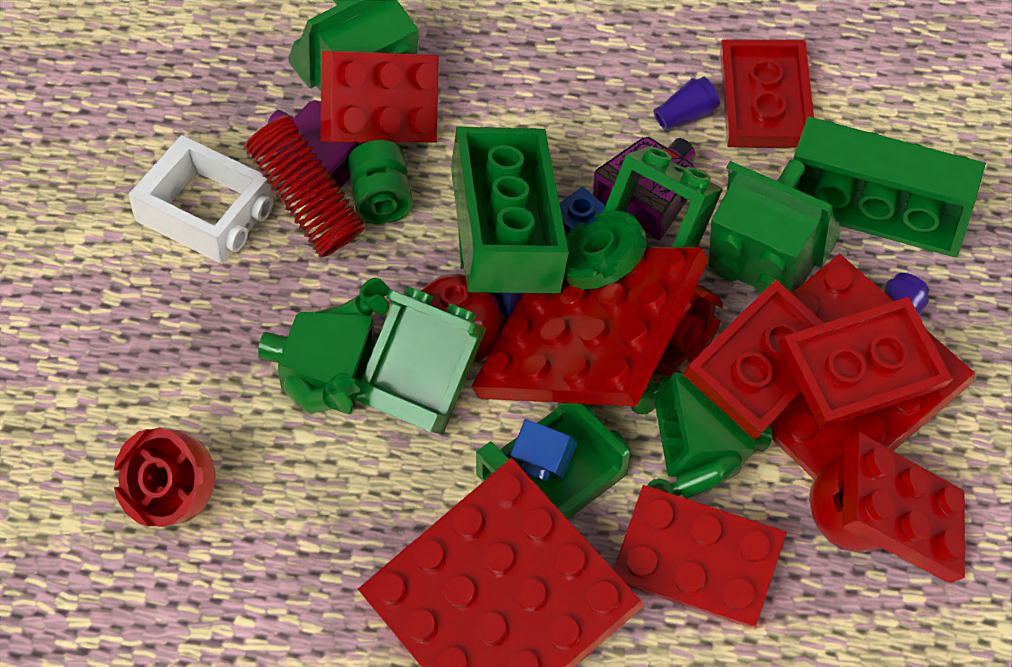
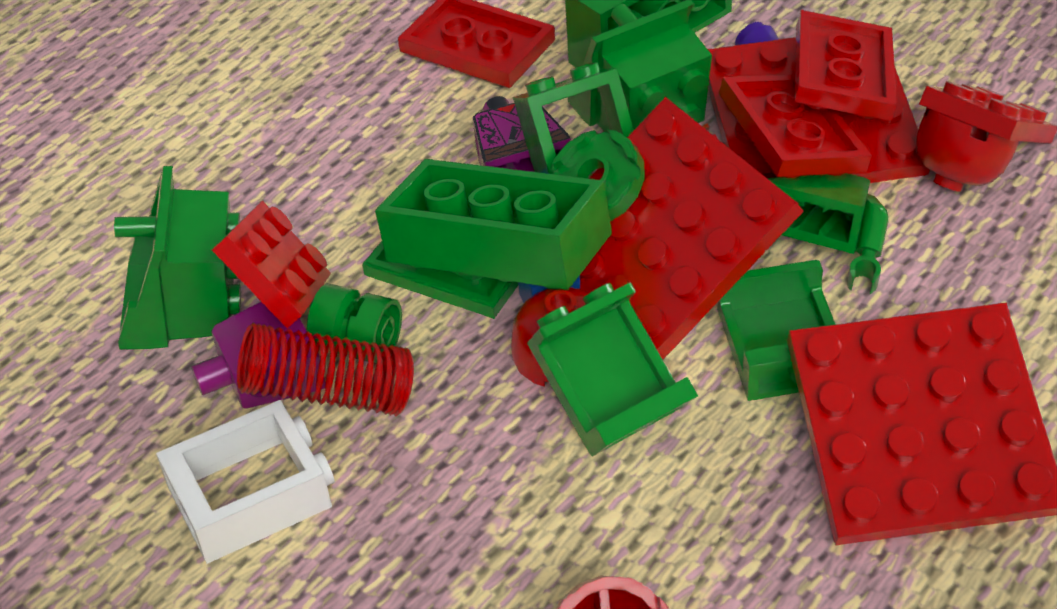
camera: 55 degrees left, 10 degrees down
green torso [258,278,390,414] -> none
blue plate [511,419,577,482] -> none
red plate [613,485,787,630] -> none
dark purple cone [653,76,720,132] -> none

